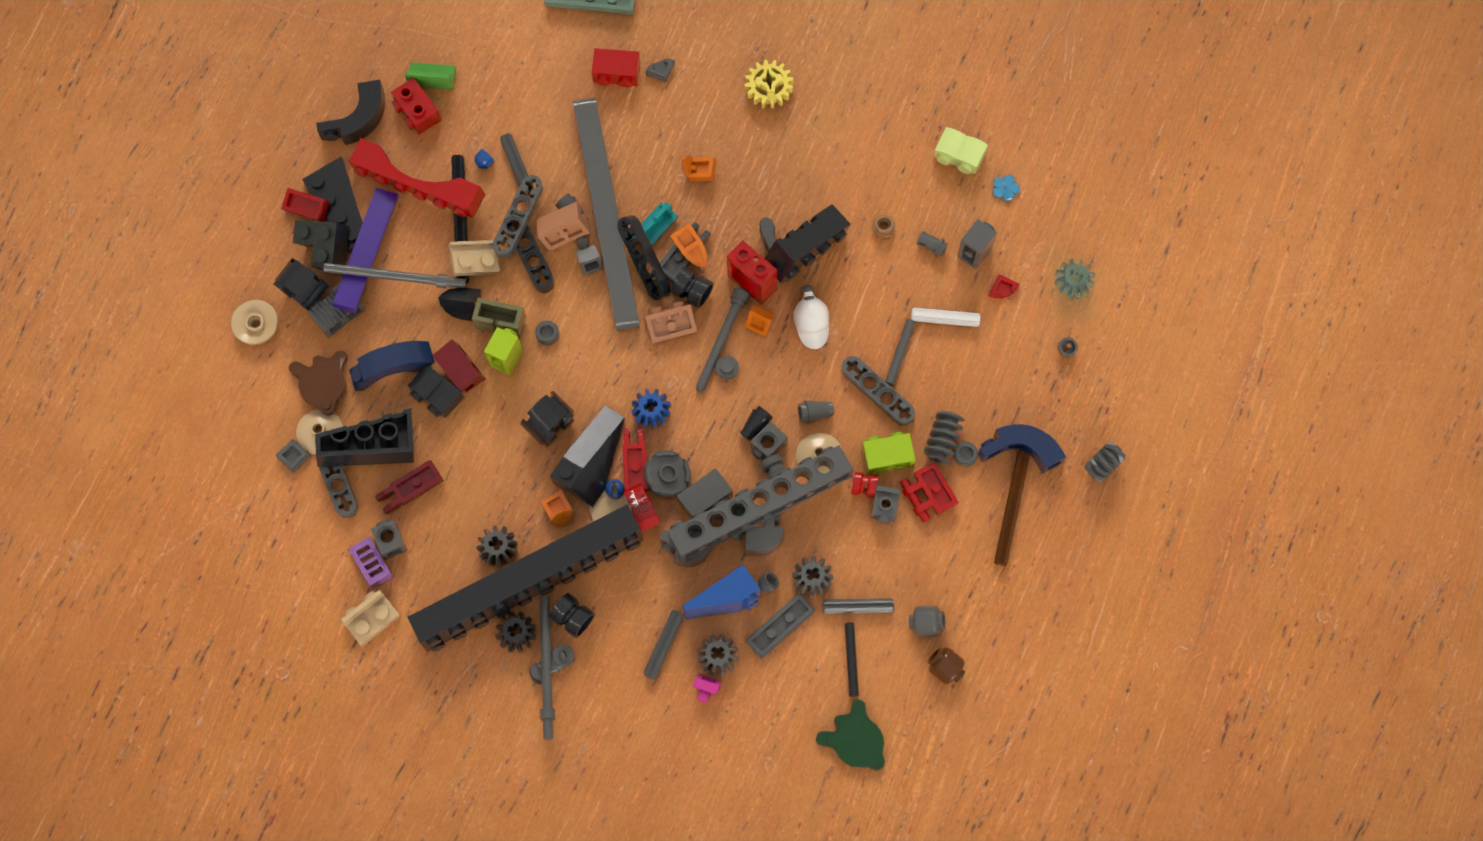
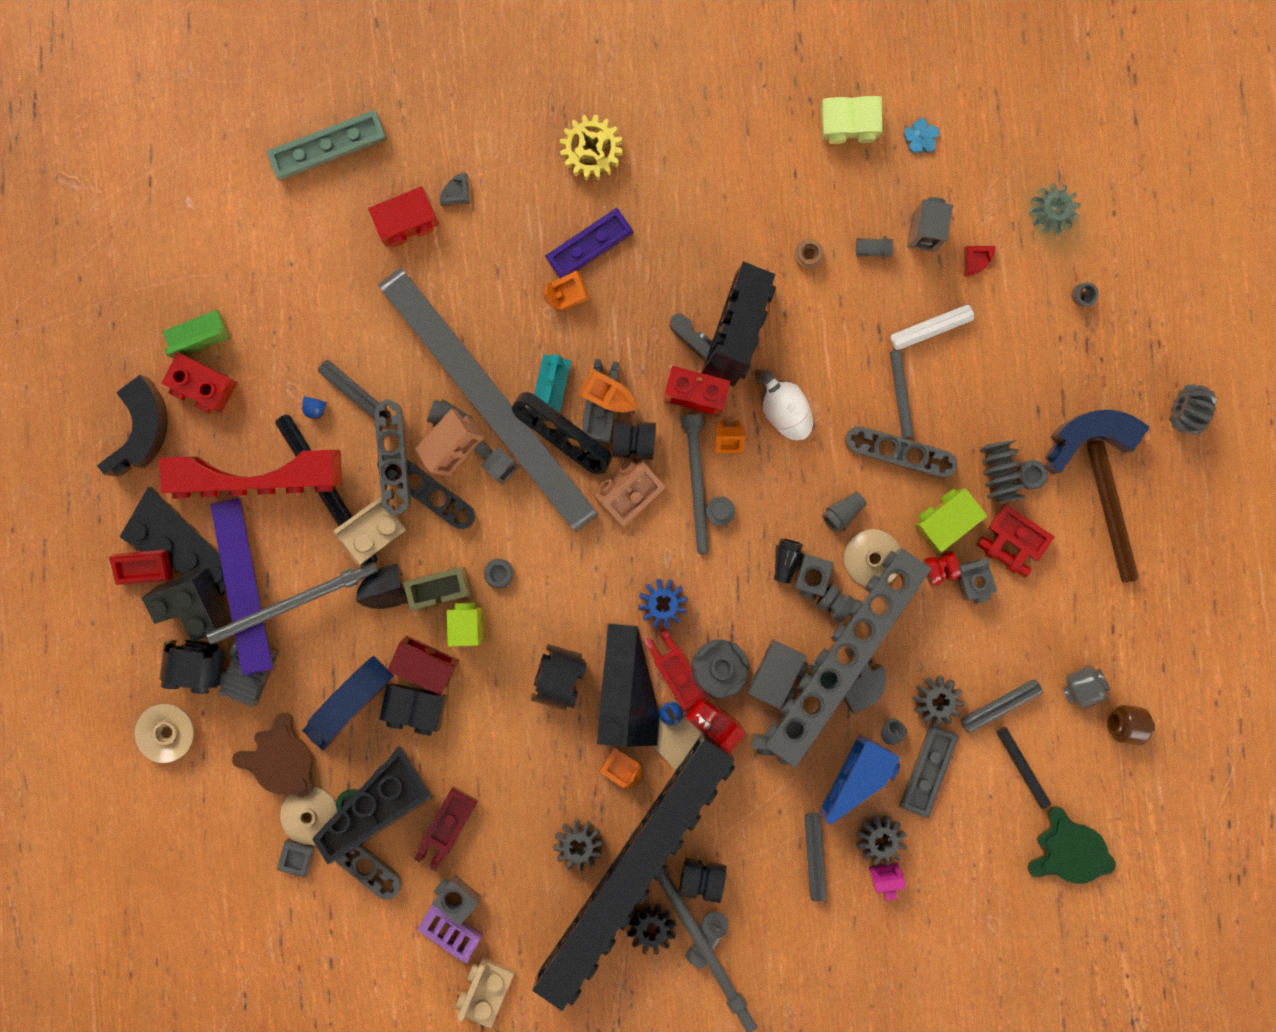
camera: 25 degrees left, 15 degrees up
none -> dark purple tile [545,207,634,278]

